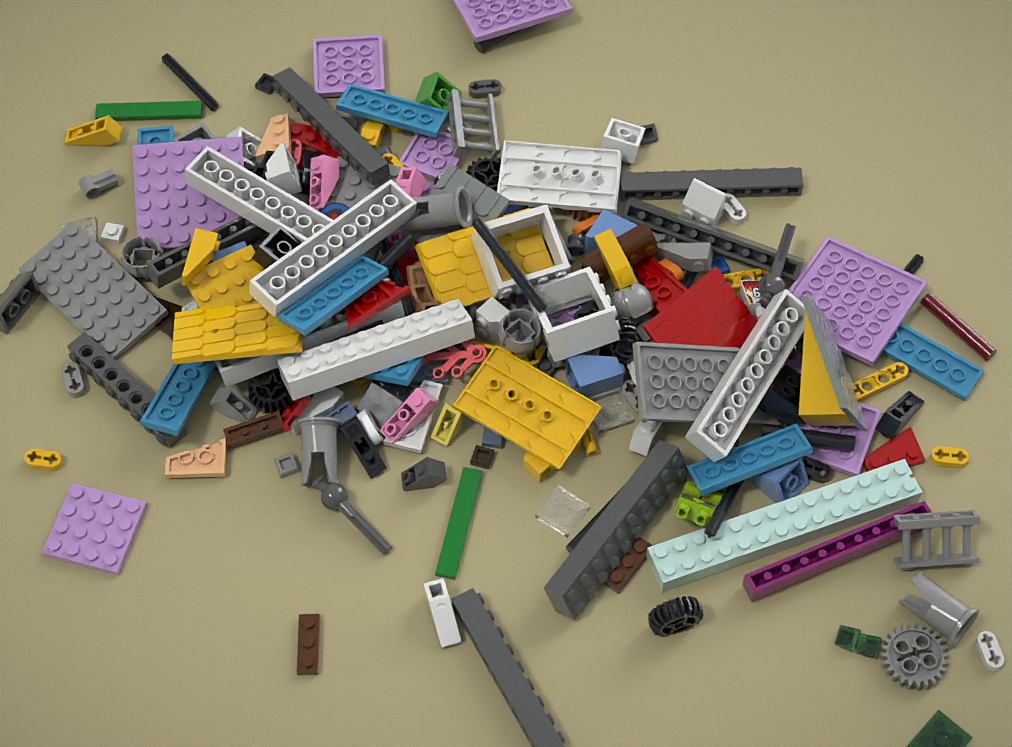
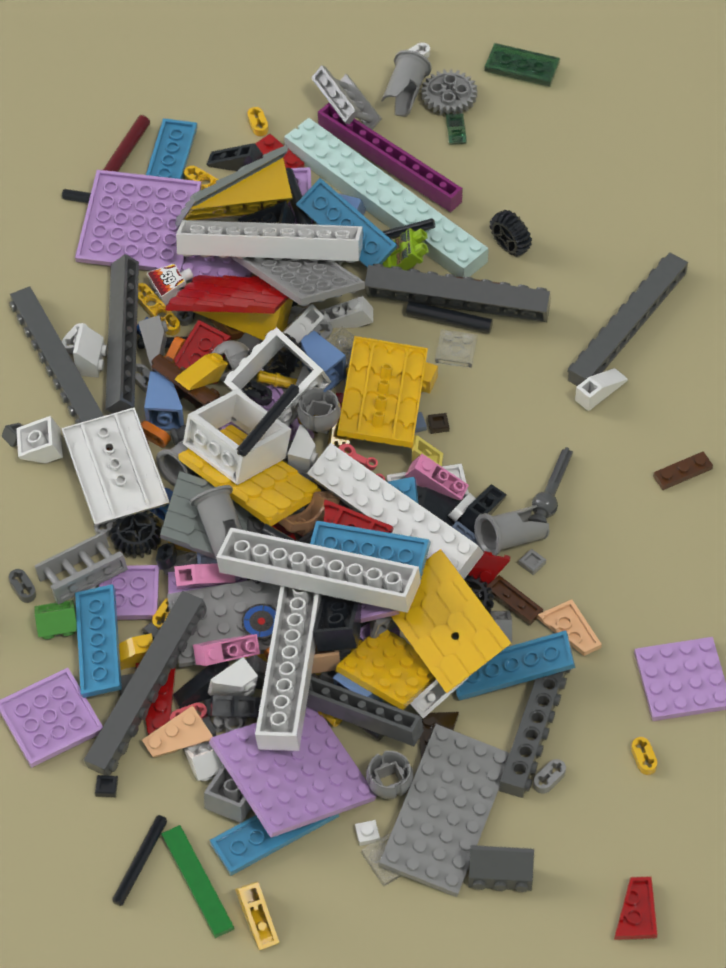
camera: 115 degrees left, 5 degrees down
light grey piece [79,169,118,199] -> none
yellow slope [181,228,220,286] -> none
dark grey slope [401,457,447,491] -> none
green tile [435,467,483,580] -> none
dark grey piece [758,223,796,309] -> none

